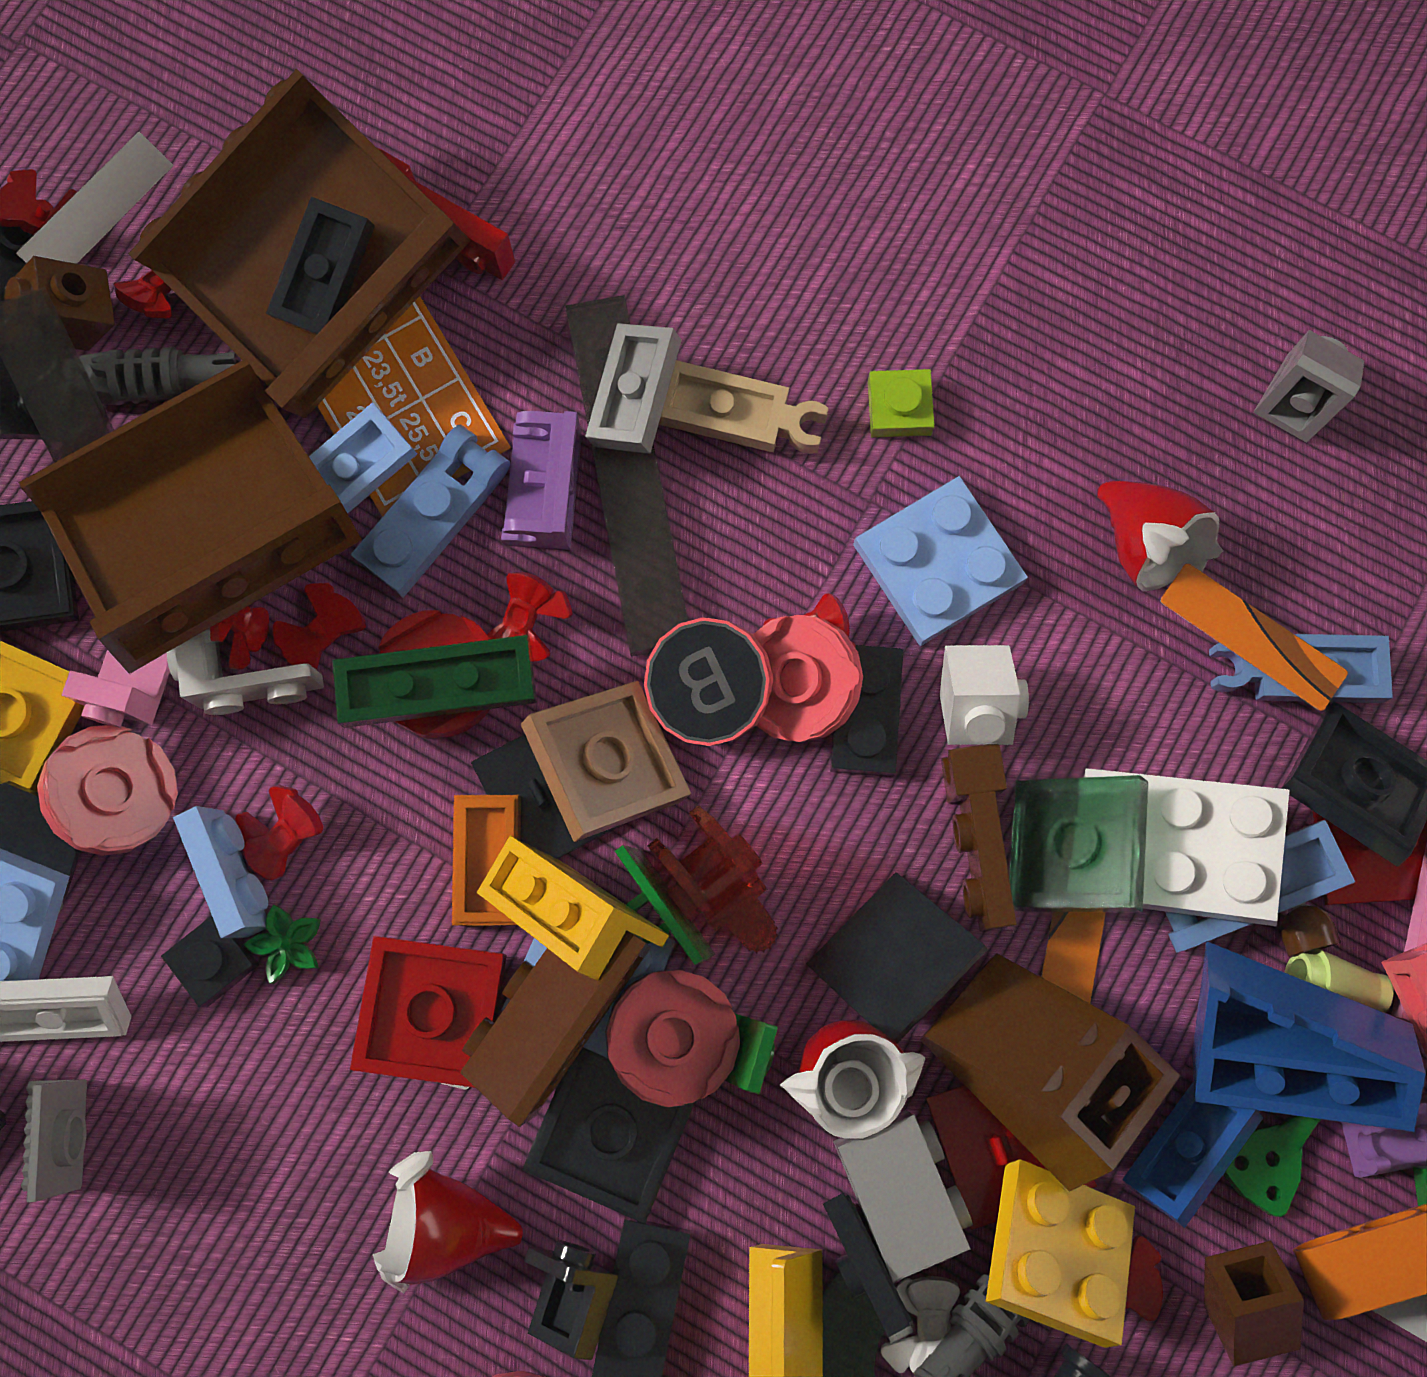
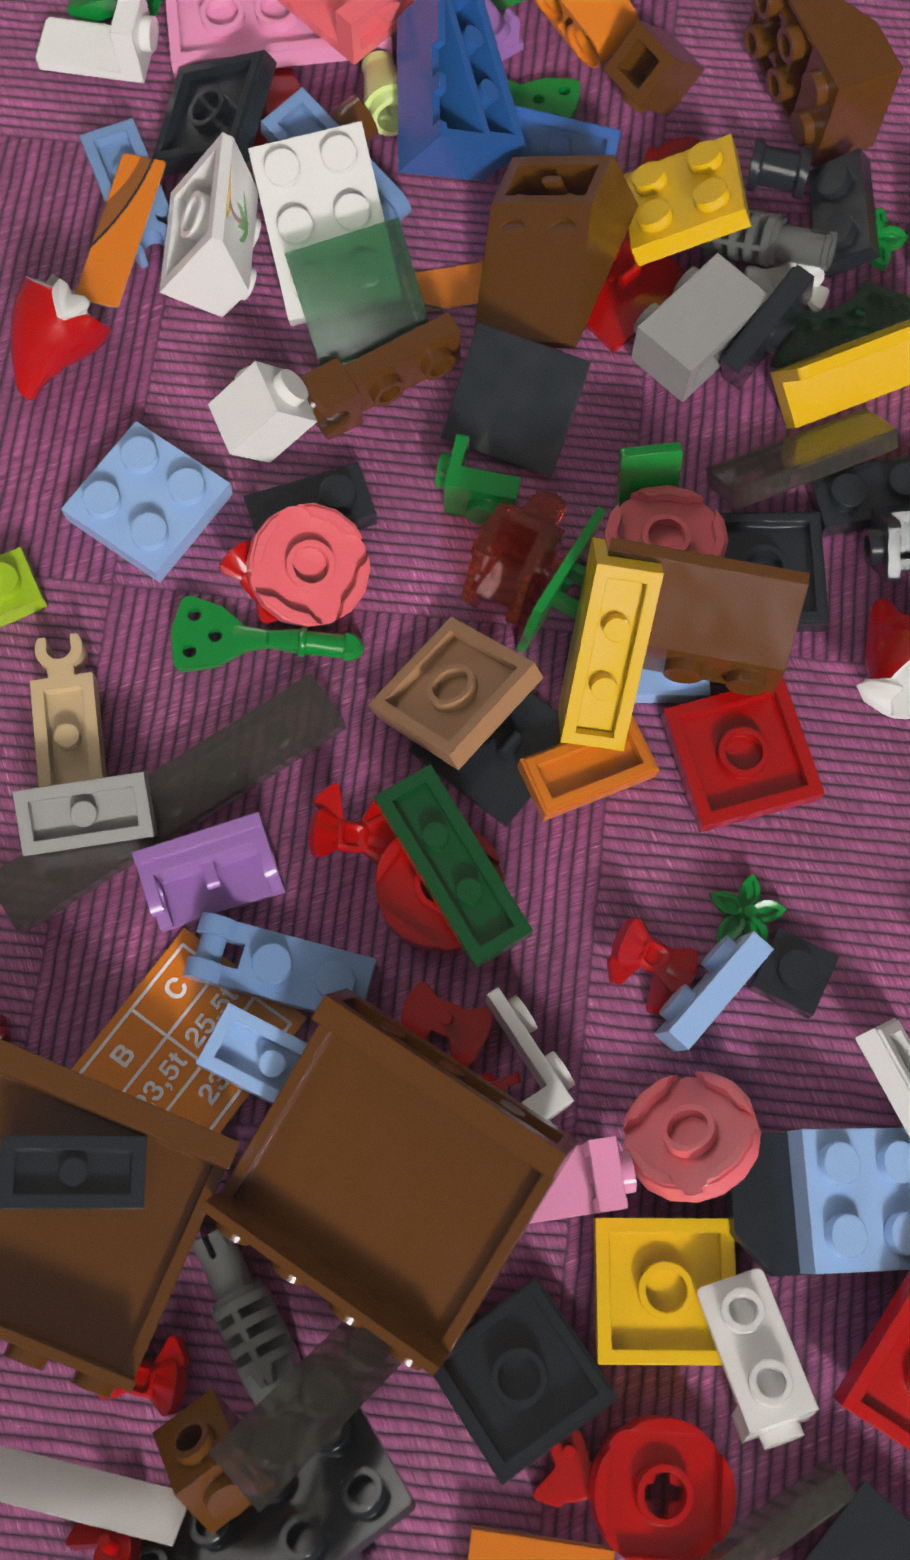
camera: 115 degrees left, 5 degrees down
black tile [644,617,773,746] -> none
white hat [780,1020,925,1139] -> none
none -> white slope [159,132,261,317]
none -> green piece [171,595,364,673]
none -> green bracket [435,433,521,527]
none -> clear smoke tile [706,408,898,510]

